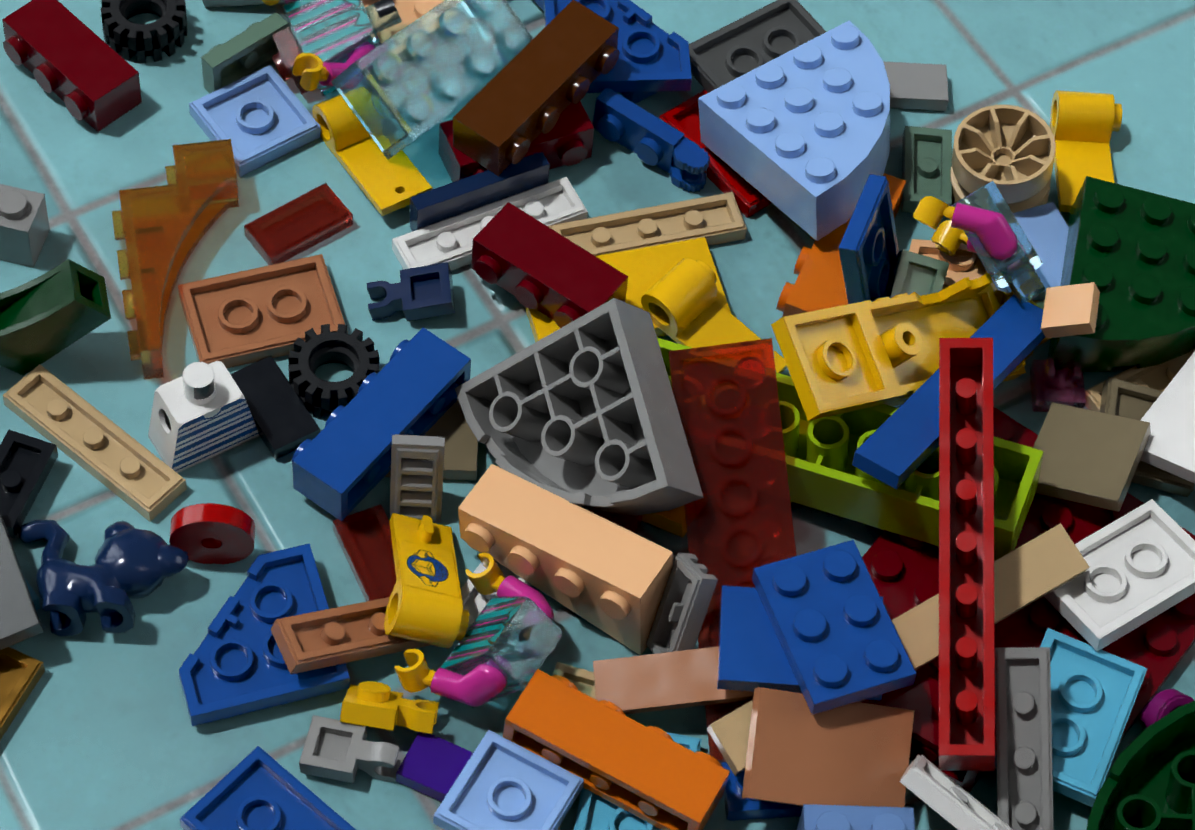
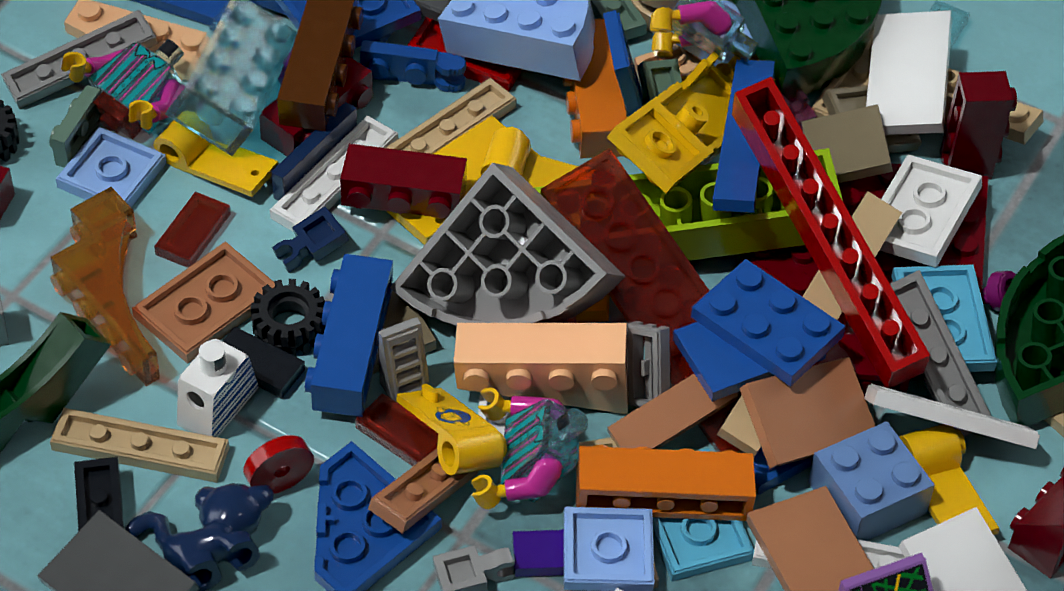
camera: 25 degrees left, 5 degrees down
yellow plate [340,681,439,734] -> none
light nougat tile [1041,282,1100,338] -> none

